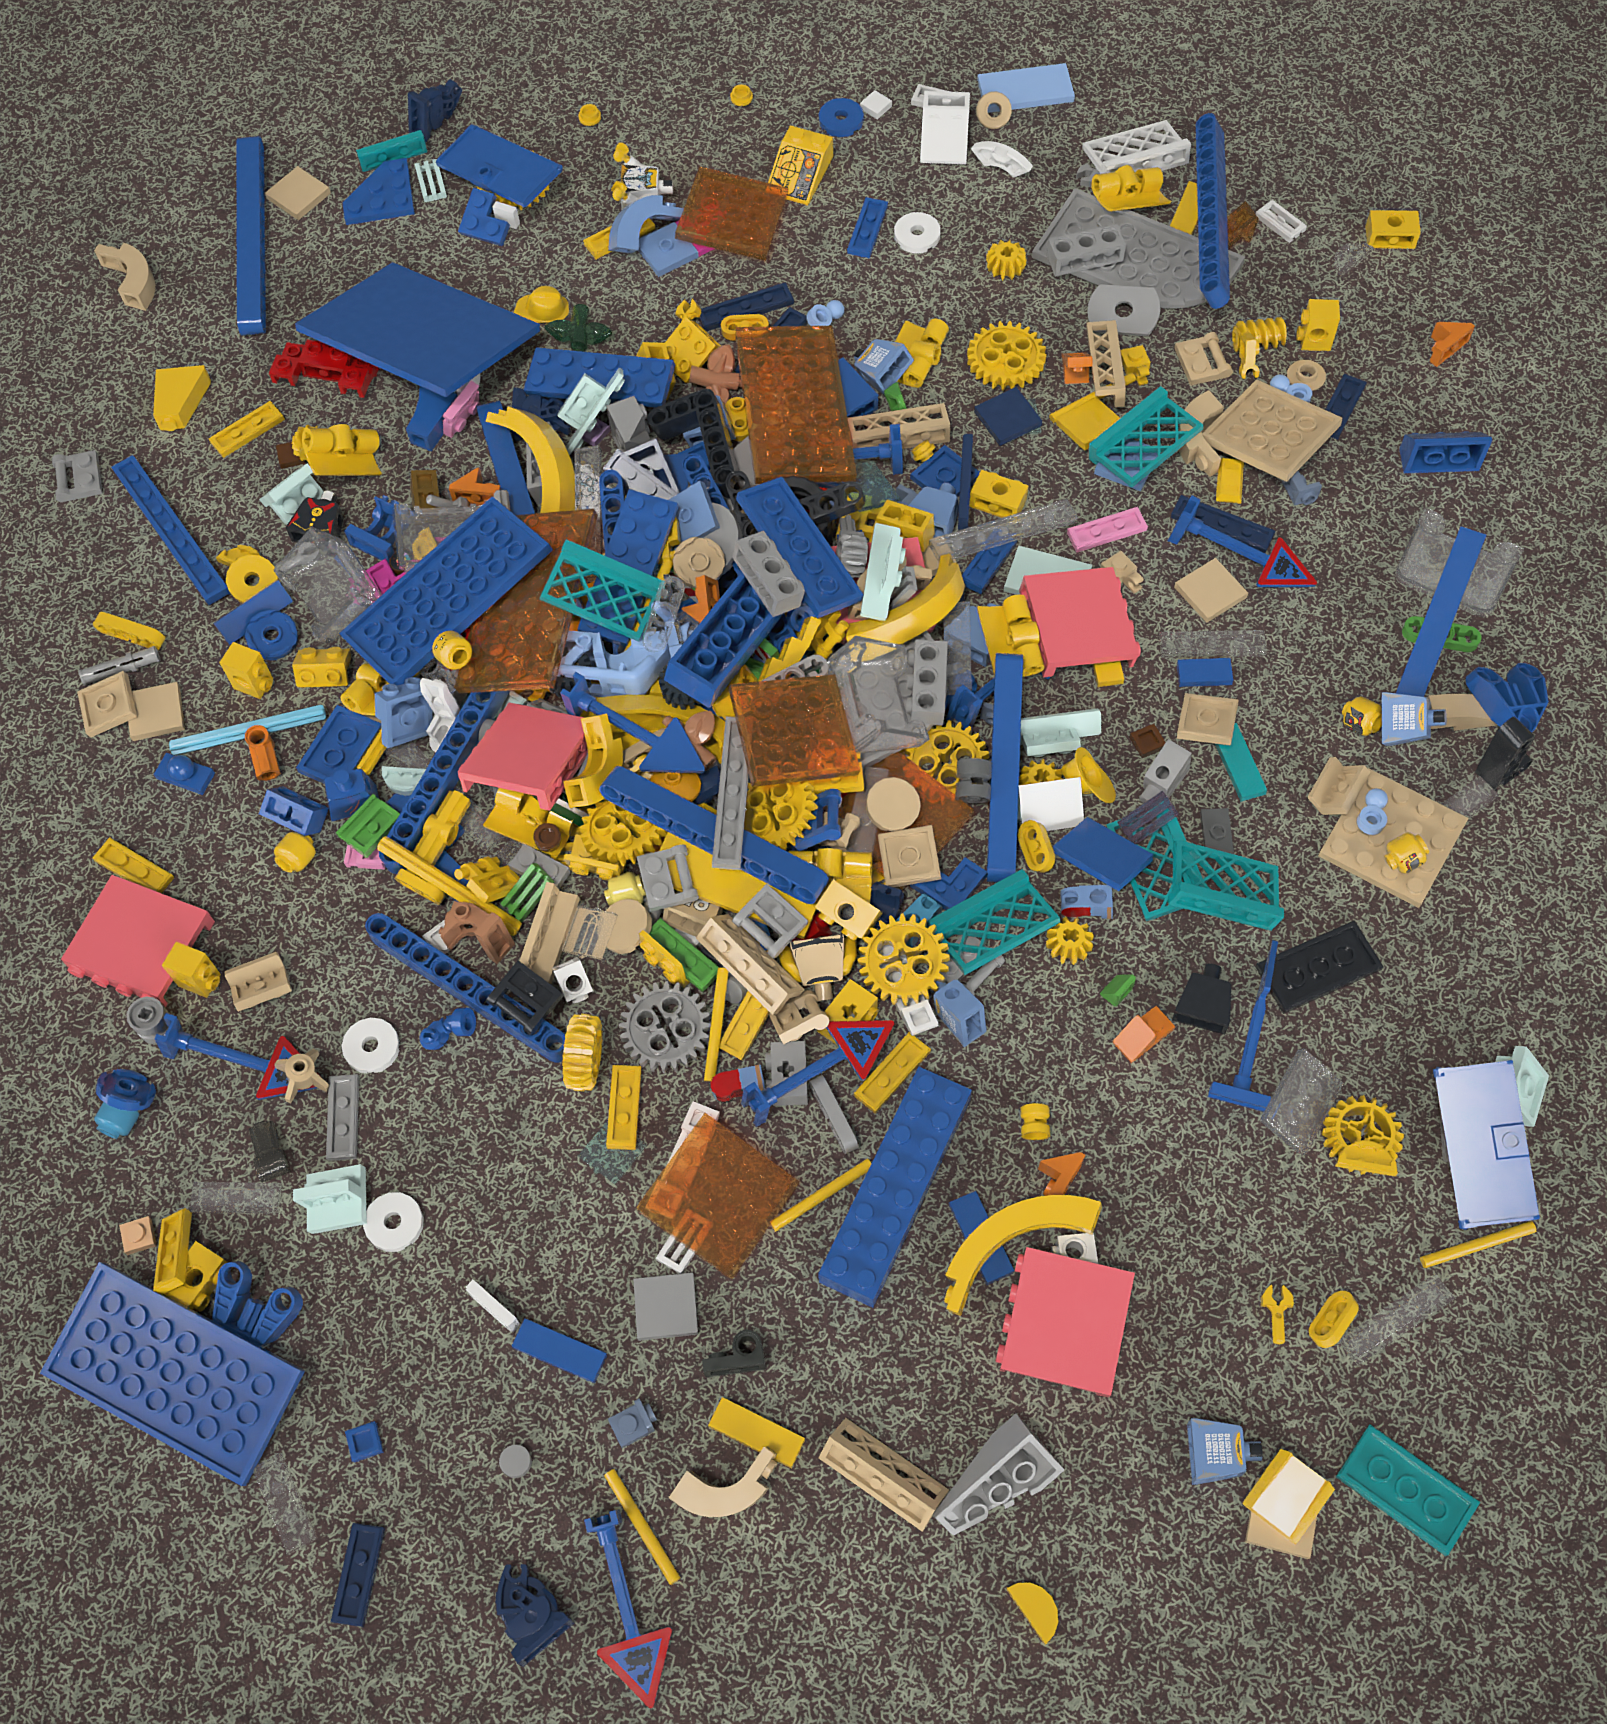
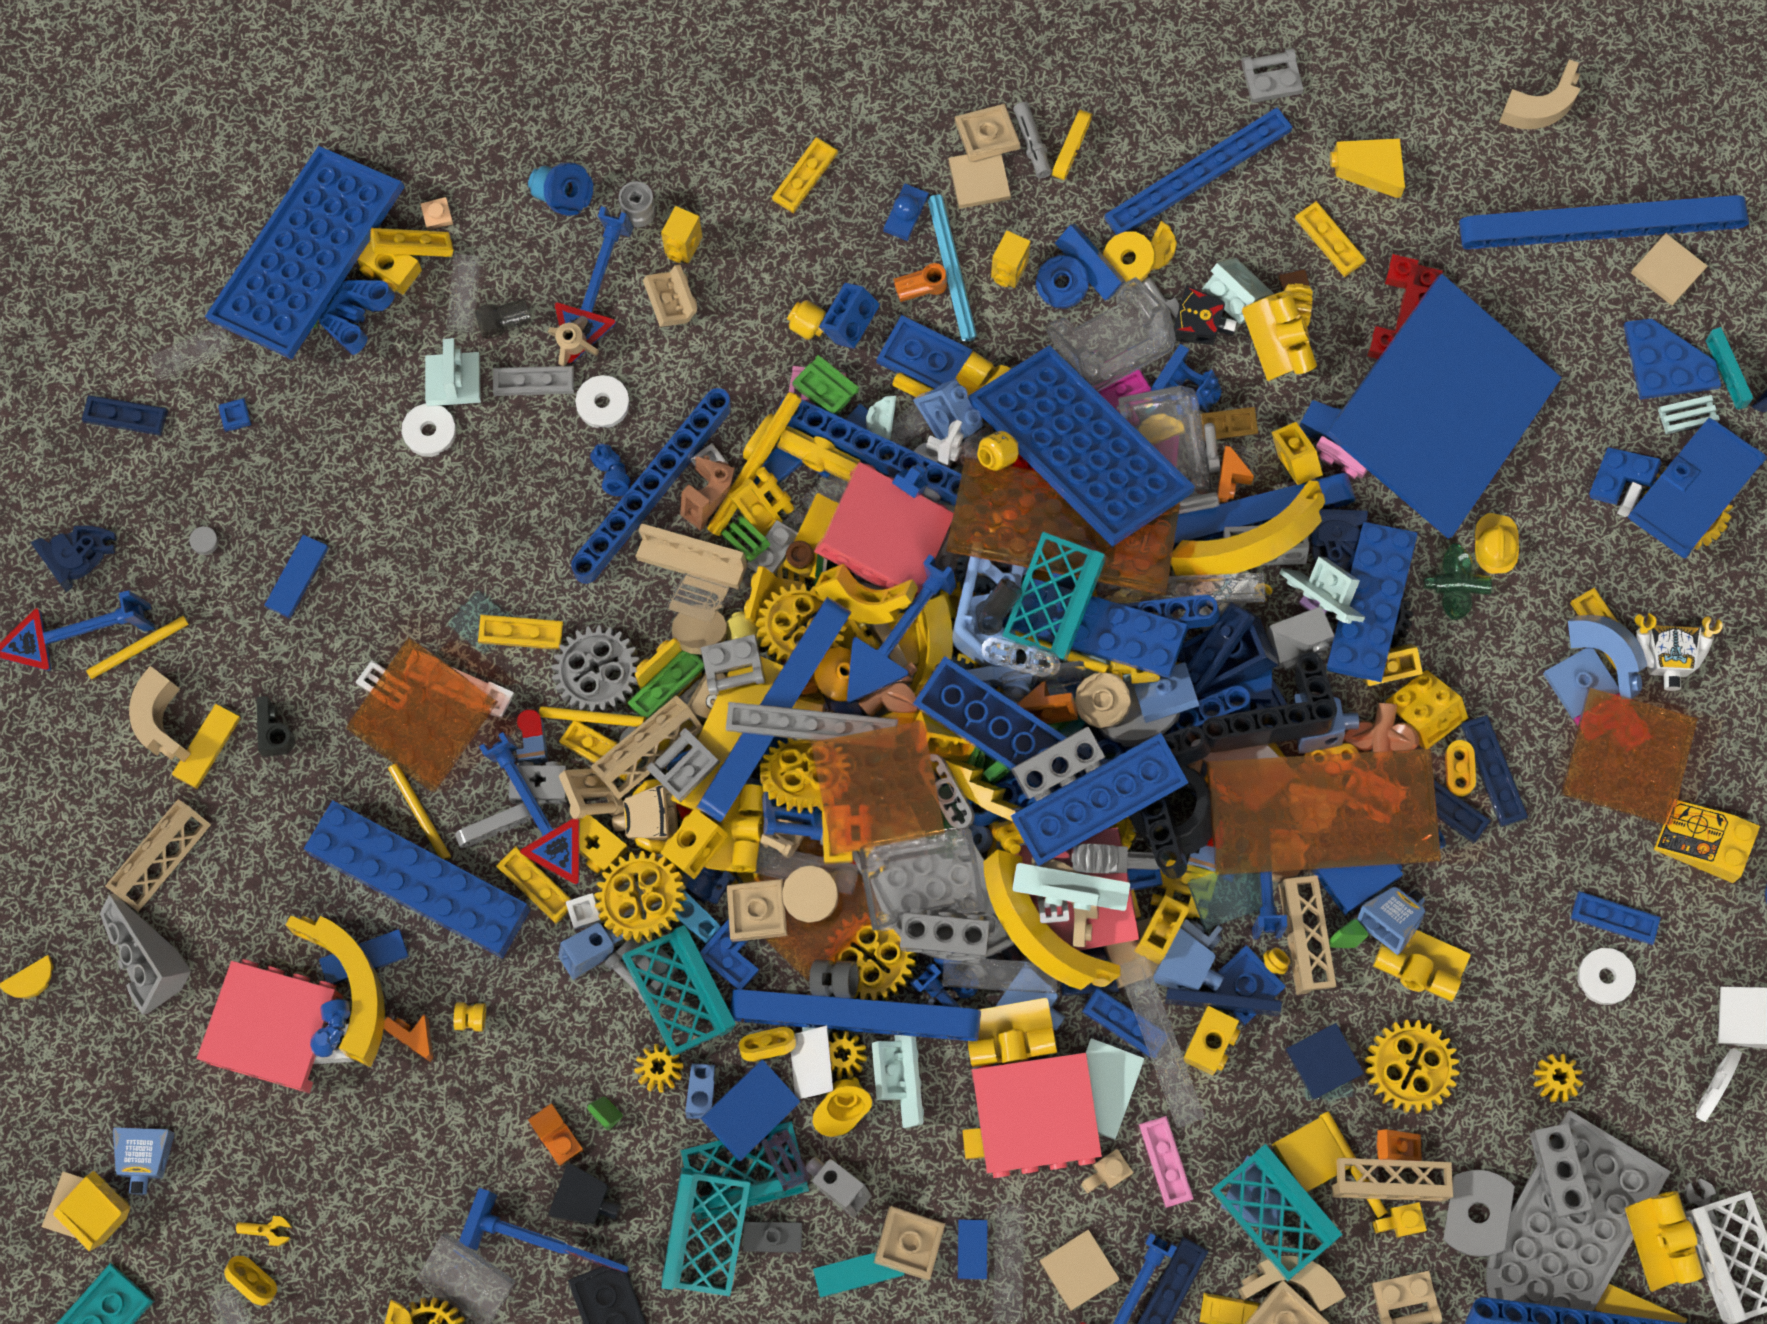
camera: 90 degrees right, 10 degrees up
coral panel [61,875,215,1007] -> none
yellow bracket [292,647,351,687] -> none
blue torso [324,769,380,821] -> none
white tile [466,1280,521,1332] -> none
black plate [487,960,563,1036] -> none
white brick [552,957,593,1003] -> none
yellow gear [562,1013,603,1091] -> none
sand blue bracket [608,1398,657,1448] -> none
light grey tile [633,1273,698,1341] -> none
yellow bar [675,299,701,321] -> none
light blue plate [807,300,844,331] -> none
reddish brown tile [1129,723,1166,759] -> none
none -> blue arm [310,1000,351,1057]
none -> blue tile [892,463,928,498]
none -> clear smoke piece [975,578,1022,636]
none -> yellow brick [1271,422,1323,485]

